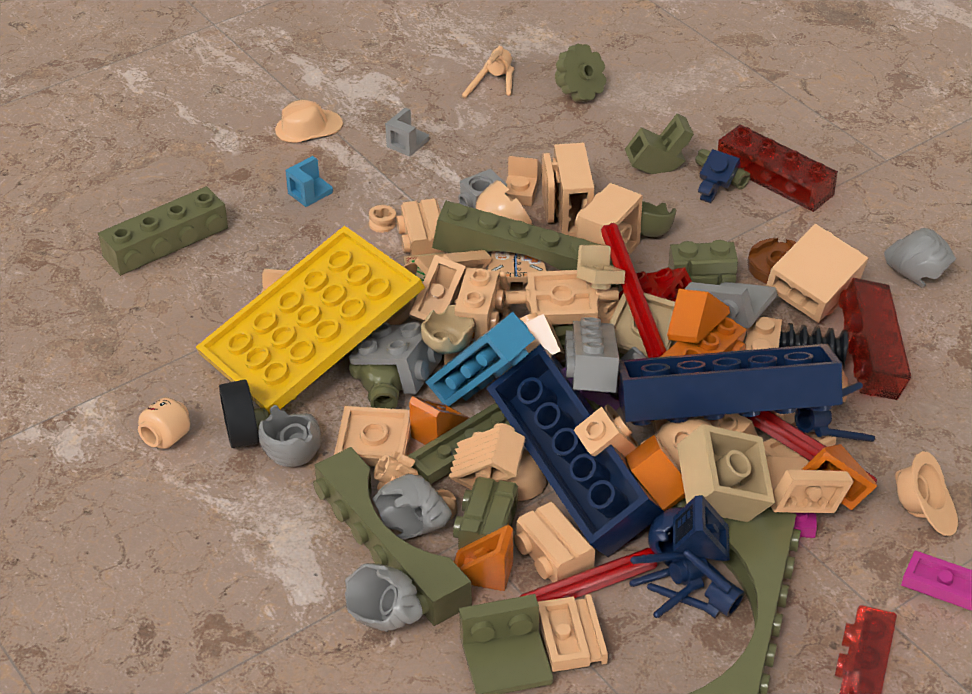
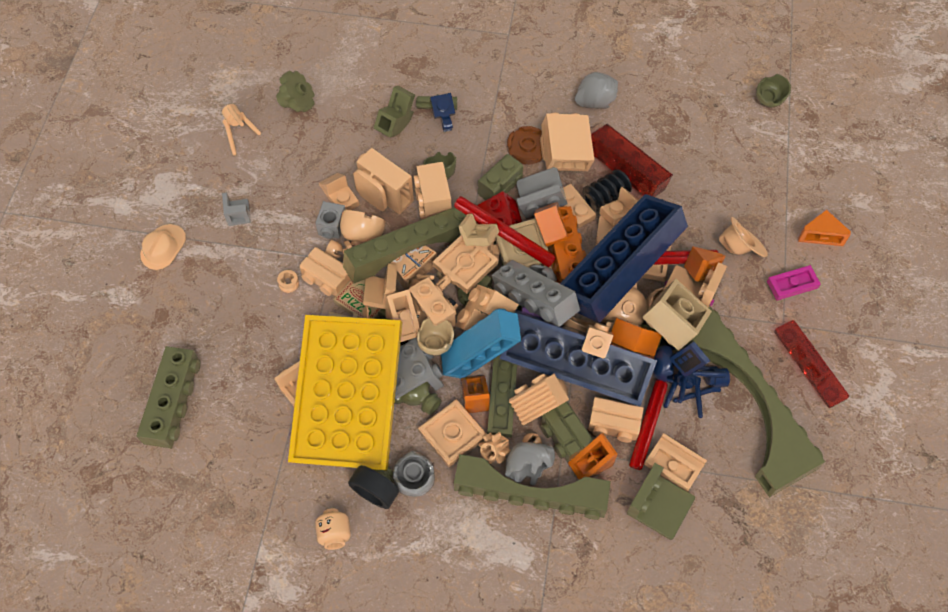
camera: 45 degrees left, 20 degrees up
dark azure panel [285,156,333,207] -> none
light grey hair [345,563,423,632] -> none
clear red brick [718,124,838,212] -> none

